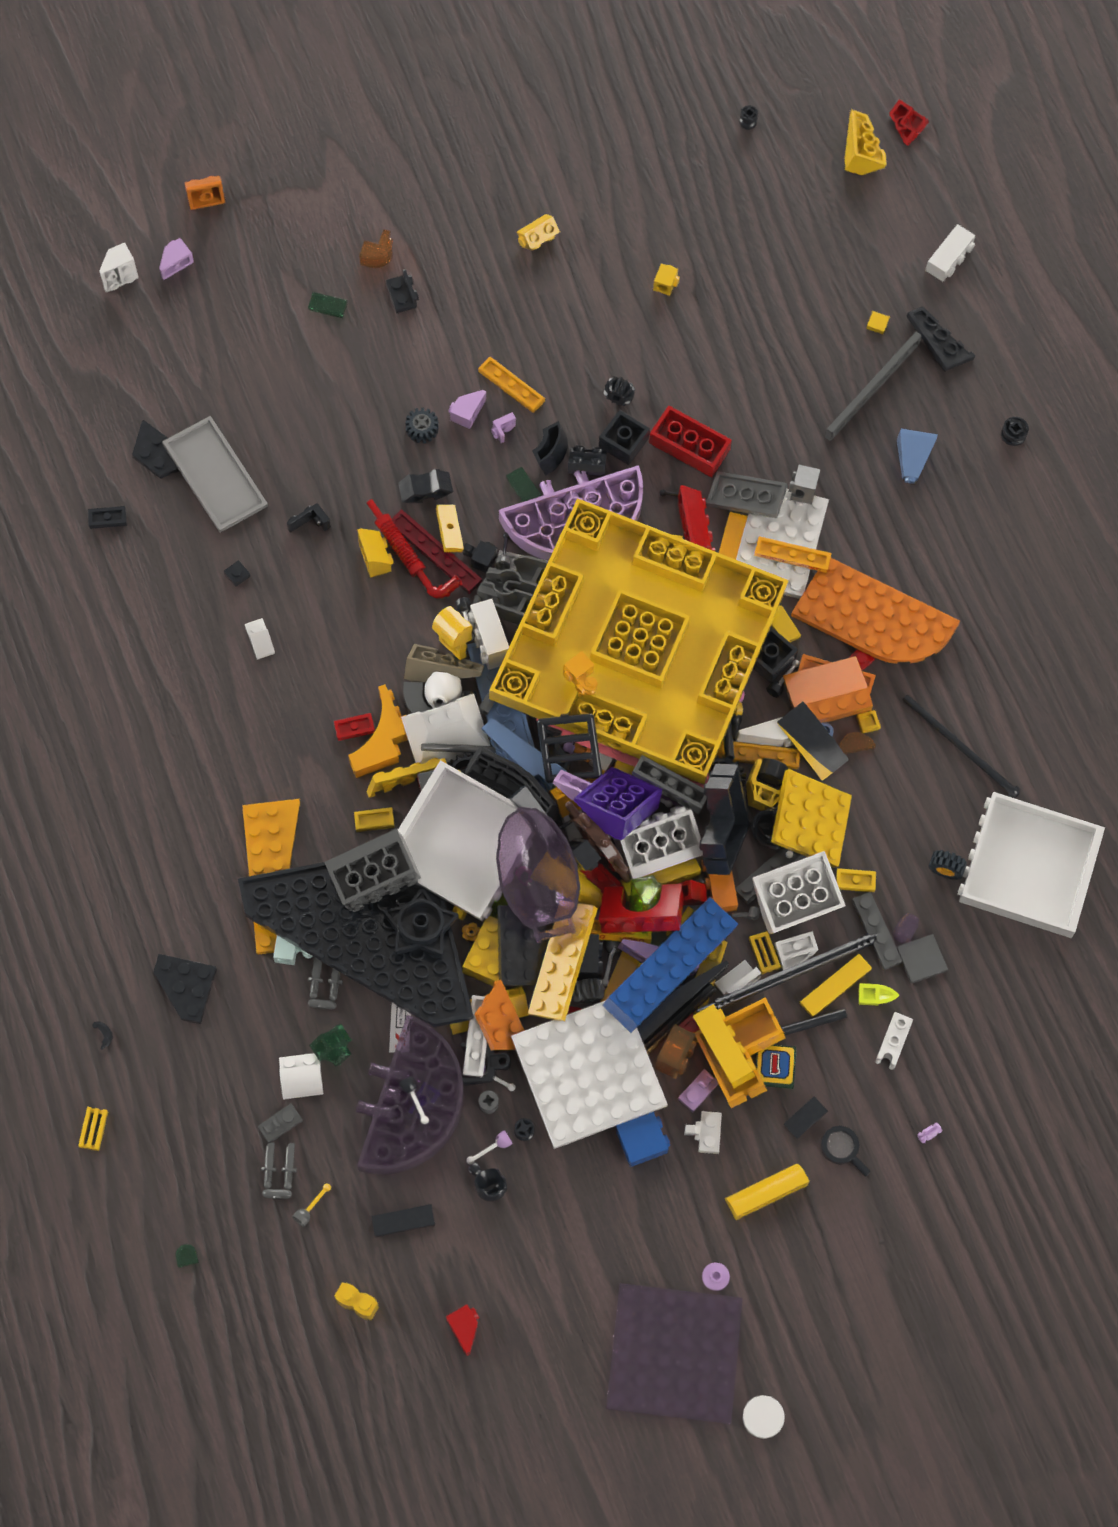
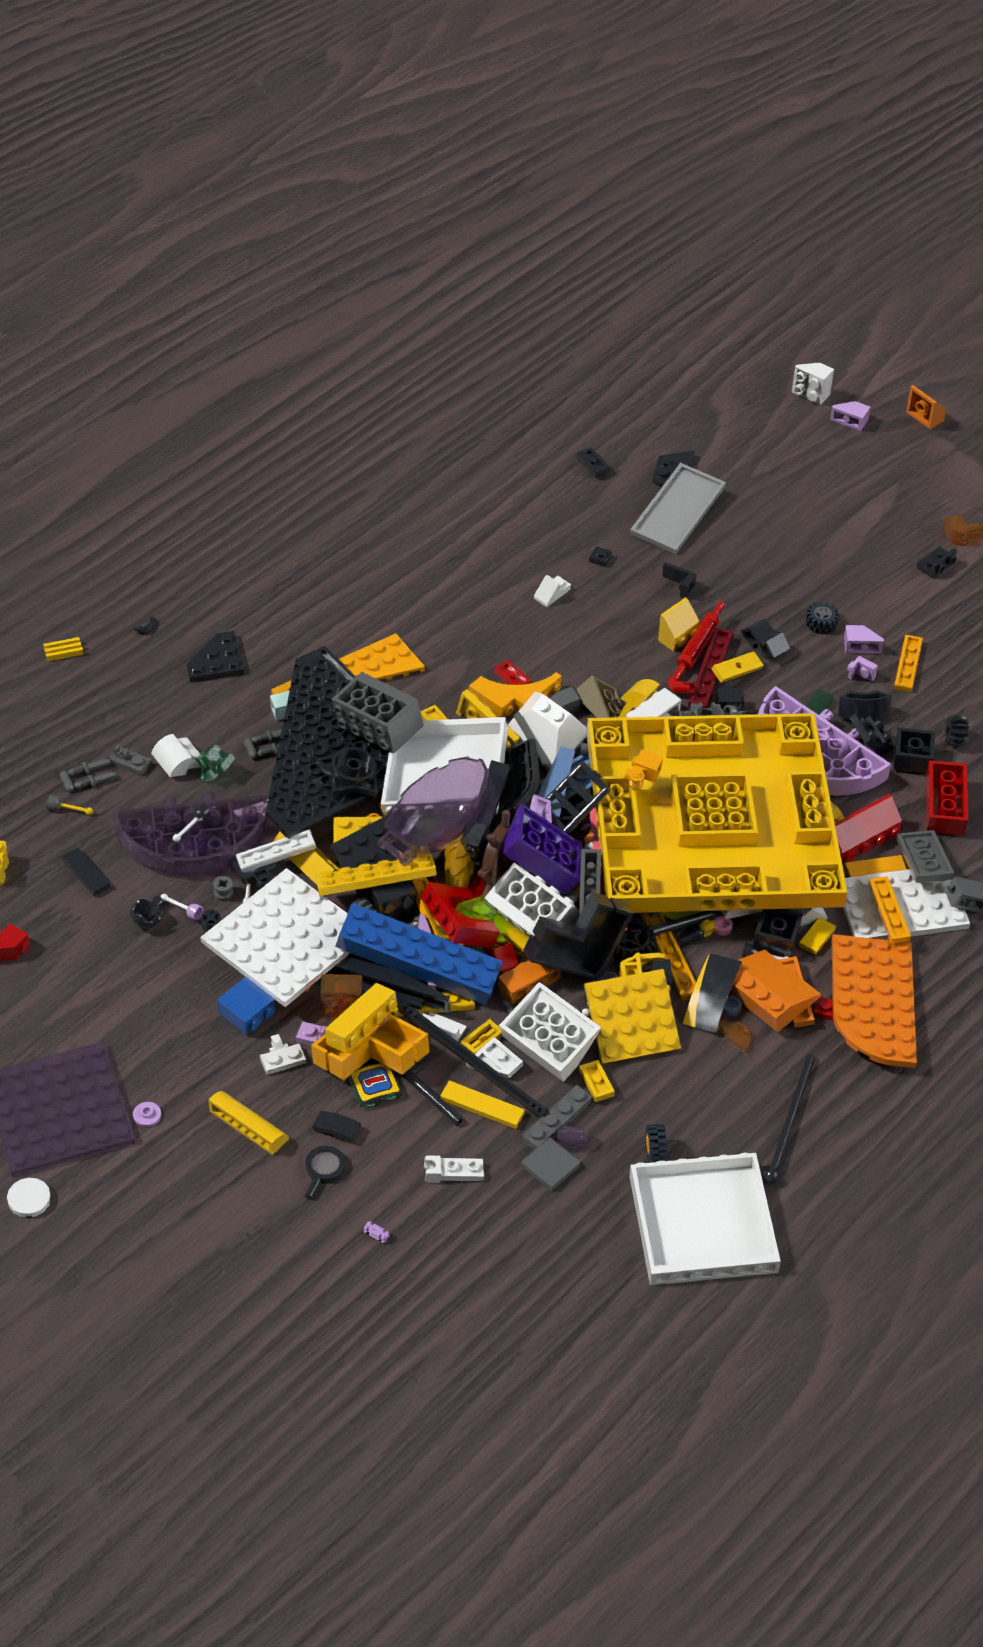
camera: 65 degrees right, 20 degrees down
clear green tile [308,292,348,318] -> none
white piece [425,672,462,708] -> none
orange wing [474,980,525,1050] -> none
white slope [735,717,794,747] -> none
yellow tile [856,710,881,734] -> none
neon yellow plate [858,983,899,1006] -> none

